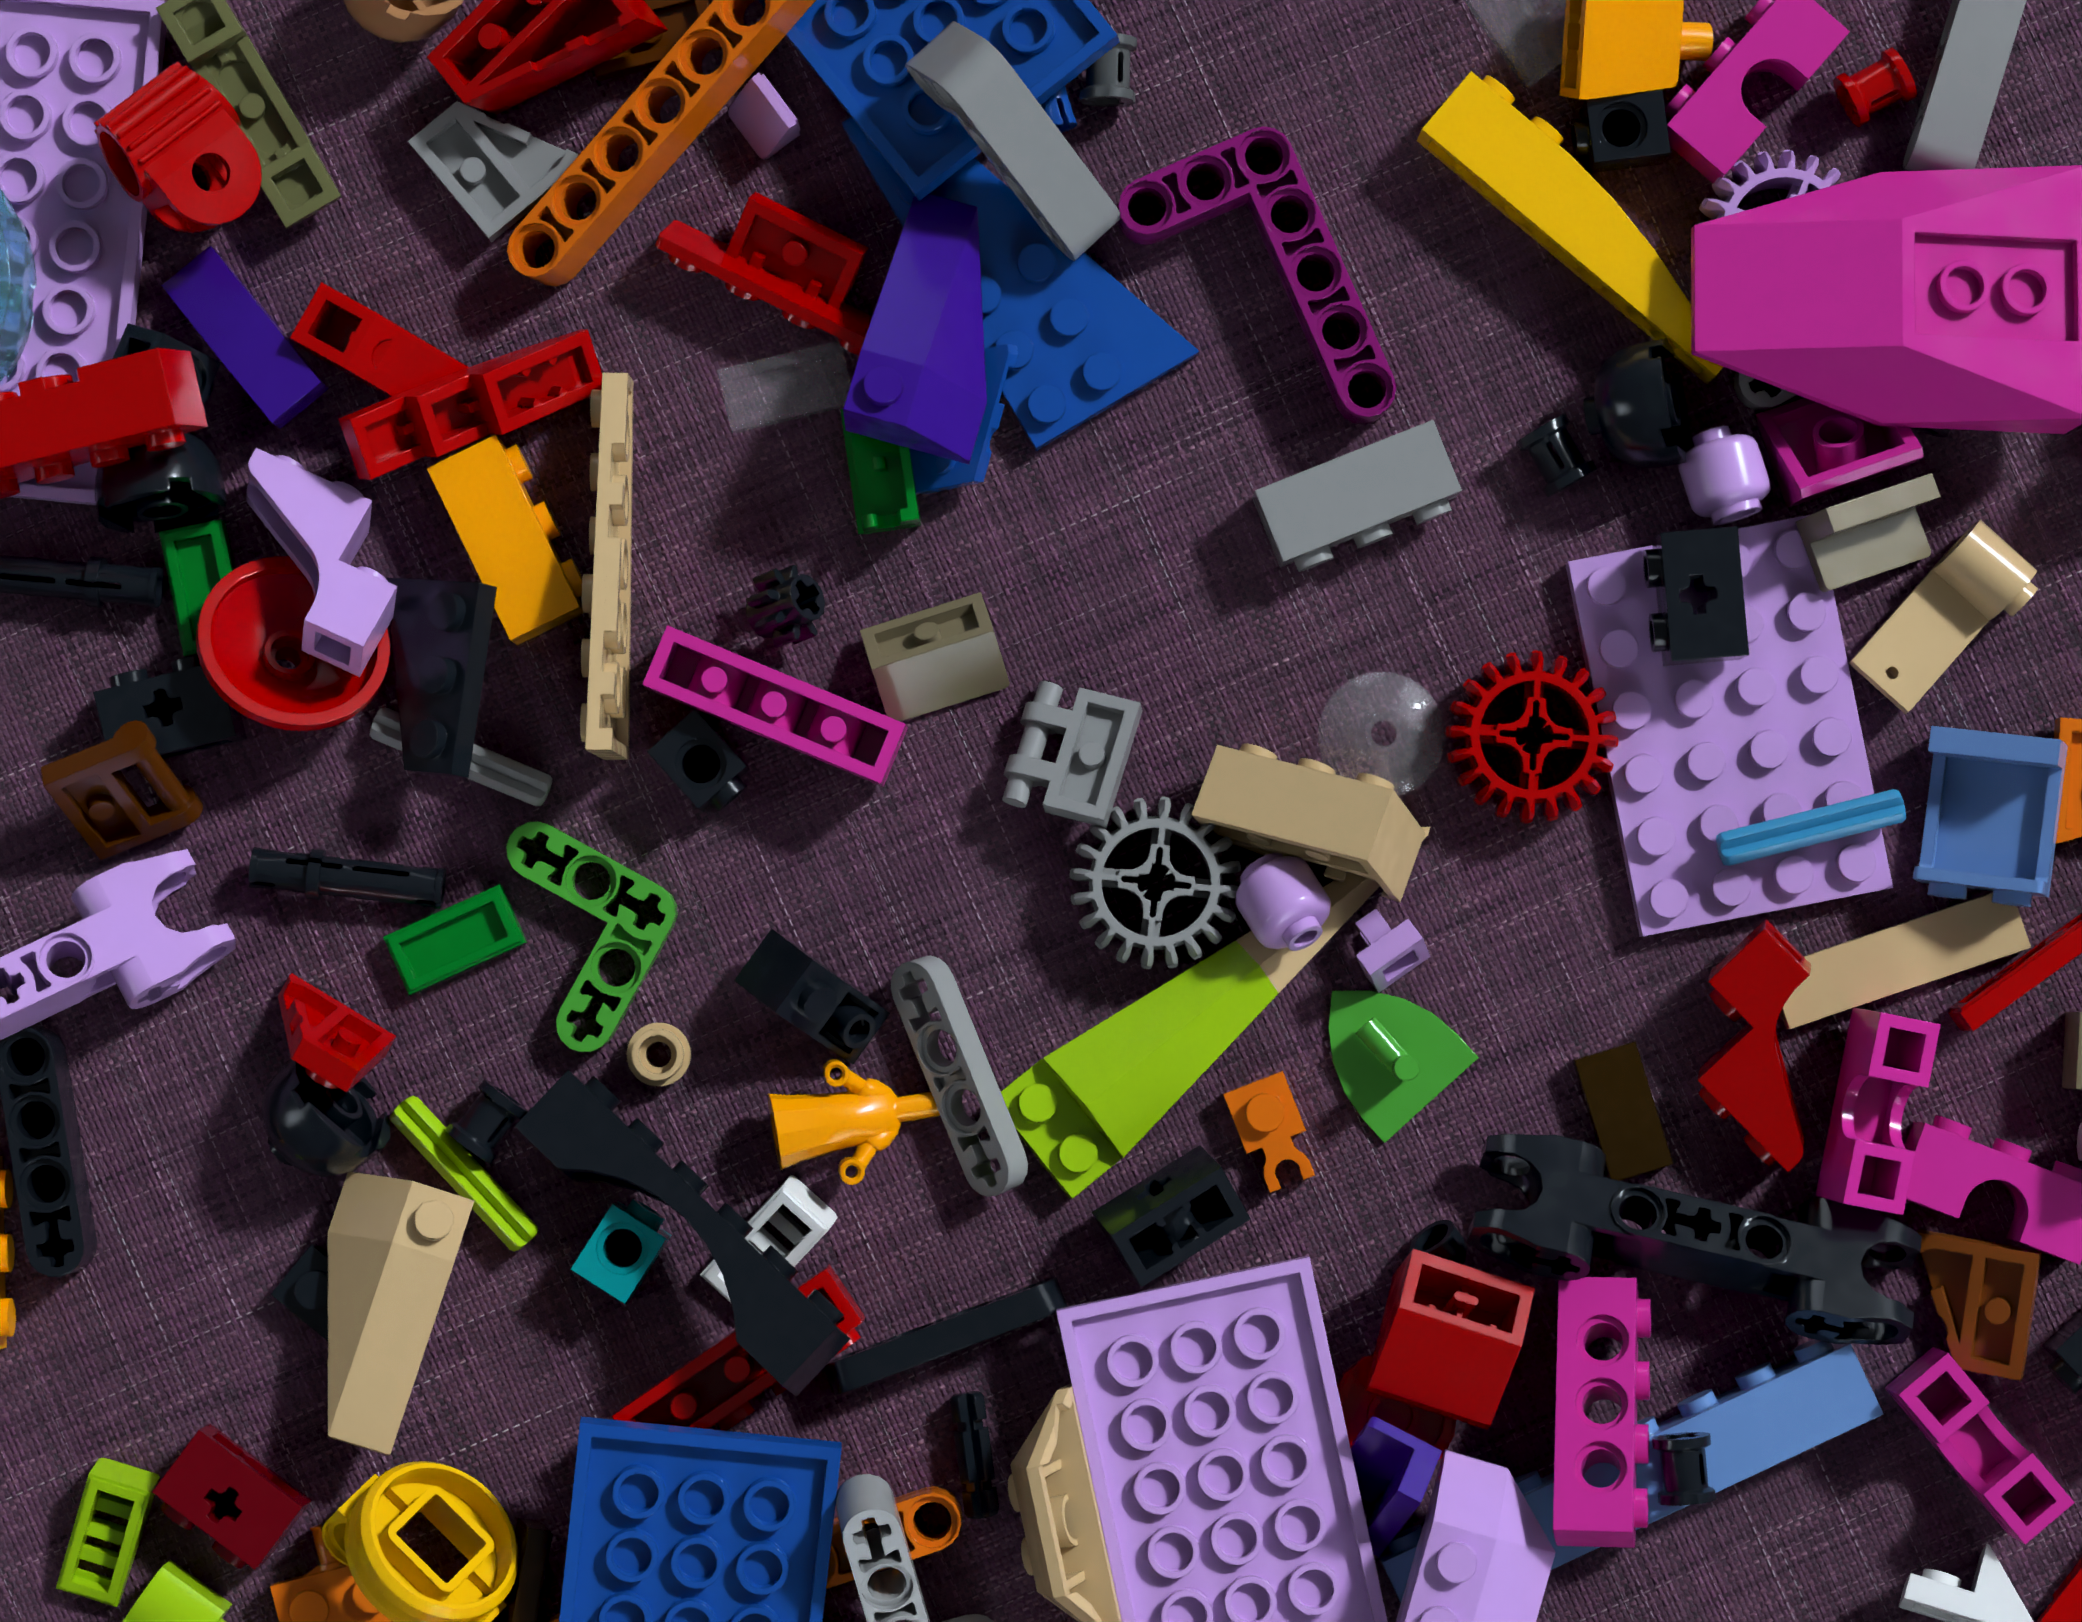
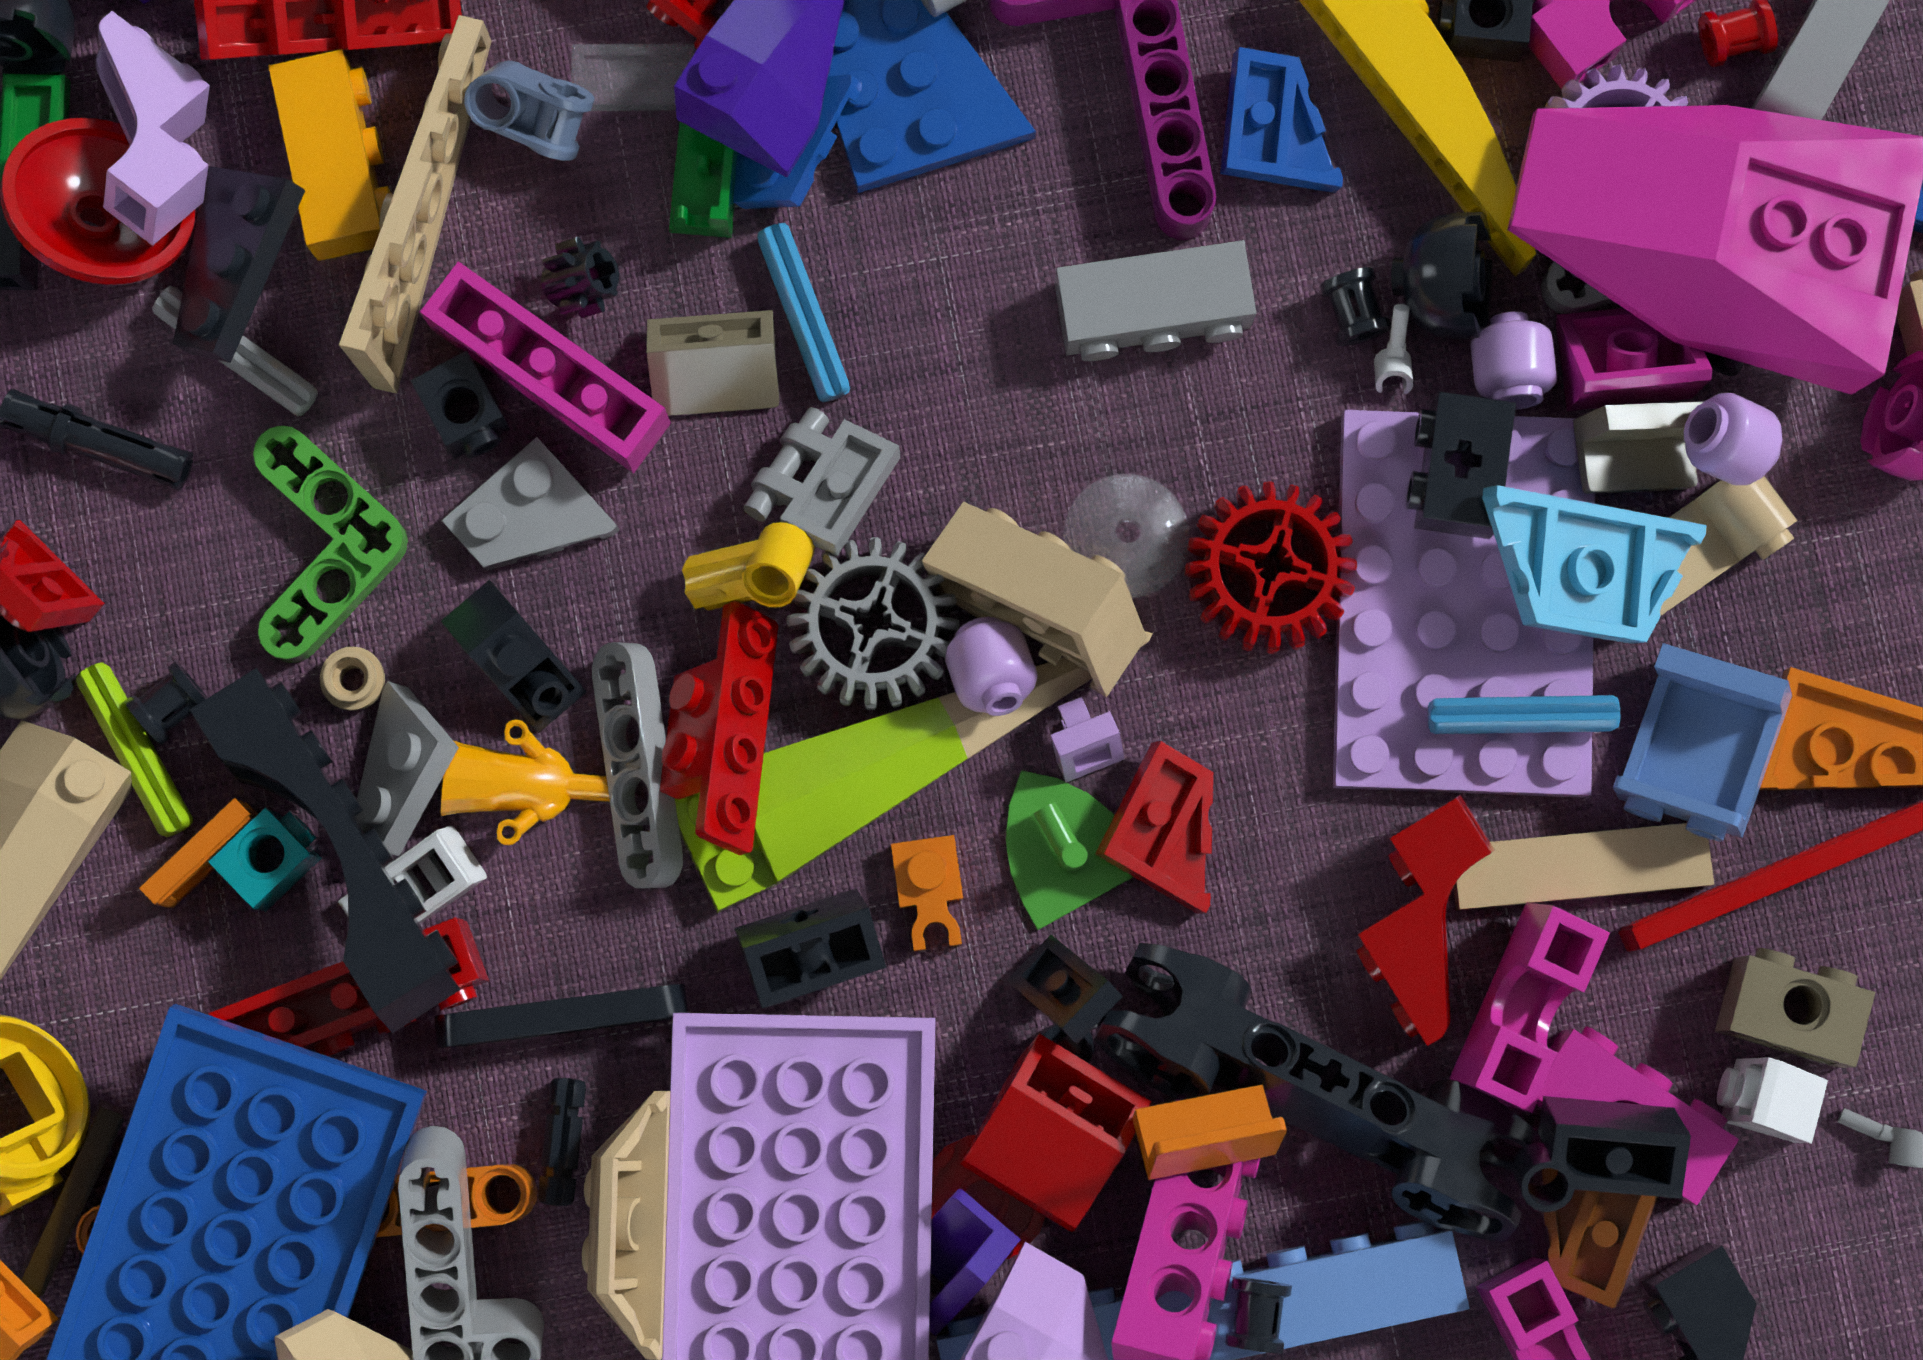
camera: 10 degrees right, 5 degrees down
green tile [383,884,528,995] -> none
dark brown tile [1572,1041,1673,1181] -> none
none -> orange tile [139,798,258,908]
none -> light grey wing [353,681,459,856]
none -> light grey wing [442,437,620,571]
none -> sand blue piece [464,60,595,161]
none -> red bracket [659,600,778,855]
none -> yellow piece [682,522,814,610]
none -> dark azure axle [757,223,850,402]
none -> black plate [1007,935,1123,1044]
none -> red wing [1095,741,1214,914]
none -> orange panel [1132,1084,1287,1180]
none -> blue wing [1220,47,1343,193]
none -> white hand [1374,304,1413,394]
none -> medium azure wing [1482,485,1707,644]
none -> black hinge [1513,1096,1691,1212]
none -> lavender head [1684,393,1782,485]

